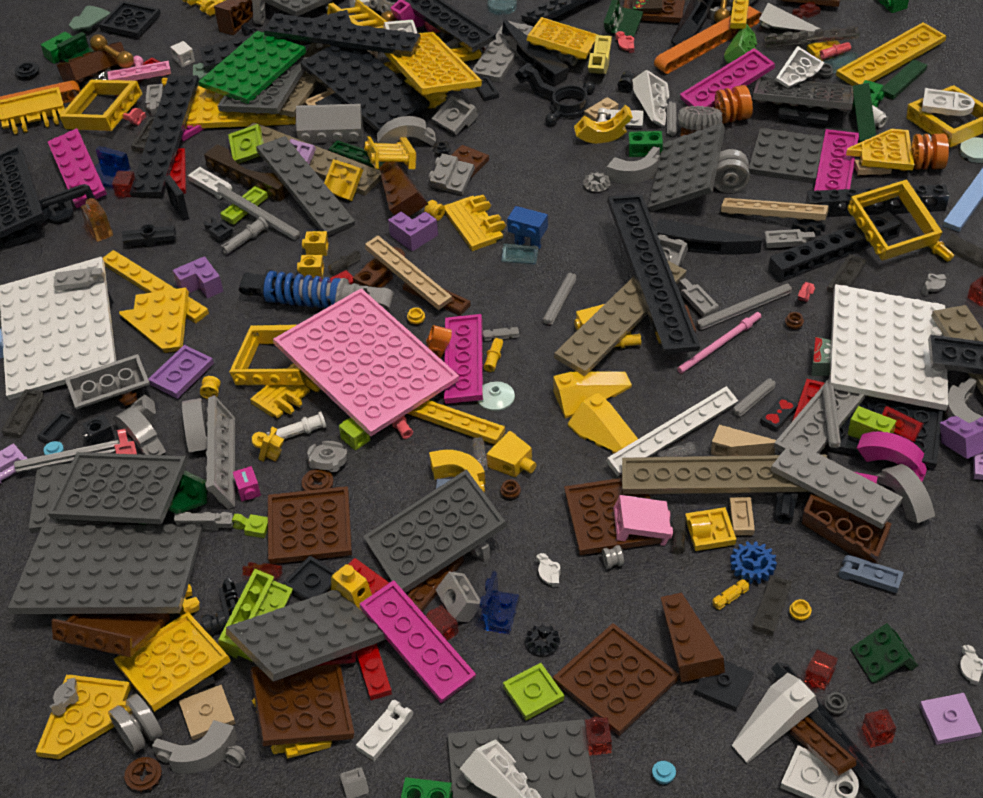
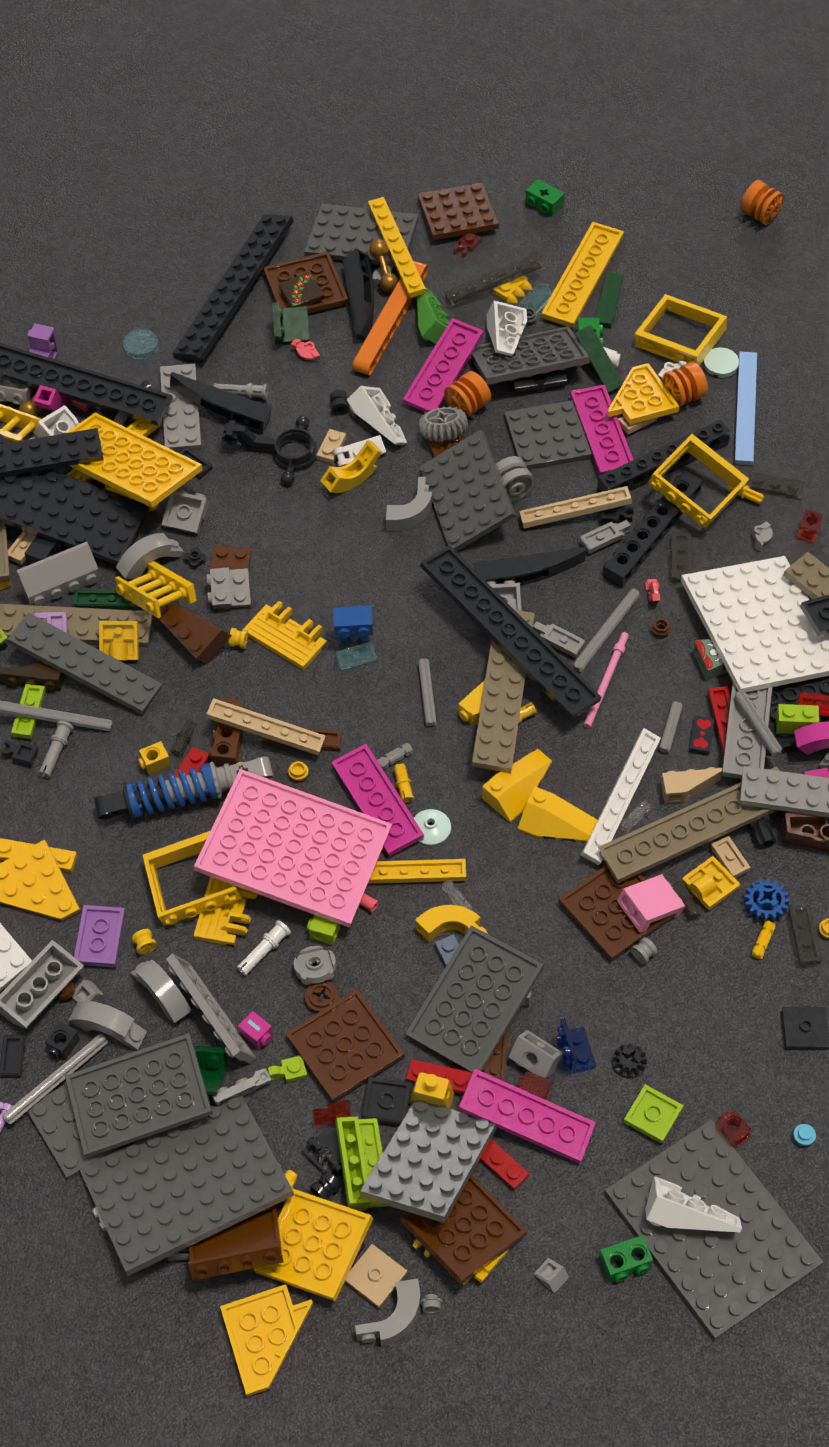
camera: 30 degrees left, 10 degrees up
medium azure plate [44,441,64,455] -> none
light grey piece [50,678,79,715] -> none
light grey wheel [108,694,163,754] -> none
coral plate [114,429,137,454] -> none
reddish brown gear [124,757,162,793] -> none
medium lavender brick [173,256,223,299] -> none
yellow hips [251,426,284,462] -> none
yellow brick [302,231,329,256] -> none
white plate [356,700,413,761] -> none
medium lavender brick [388,212,438,251] -> none
orange piece [426,325,452,358] -> none
yellow torso [486,431,537,477] -> none
reddish brown plate [501,480,521,499] -> none
yellow plate [526,17,598,59] -> none
white piece [536,553,561,587] -> none
reddish brown plate [553,623,680,736] -> none
light grey gear [583,172,610,192] -> none
light yellow arch [588,35,612,74] -> none
green brick [628,131,663,157] -> none
reddish brown wedge [661,593,725,682] -> none
light grey axle [667,101,677,137] -> none
white wedge [759,3,823,35] -> none
coral axle [820,42,851,60] -> none
white plate [922,88,975,116] -> none

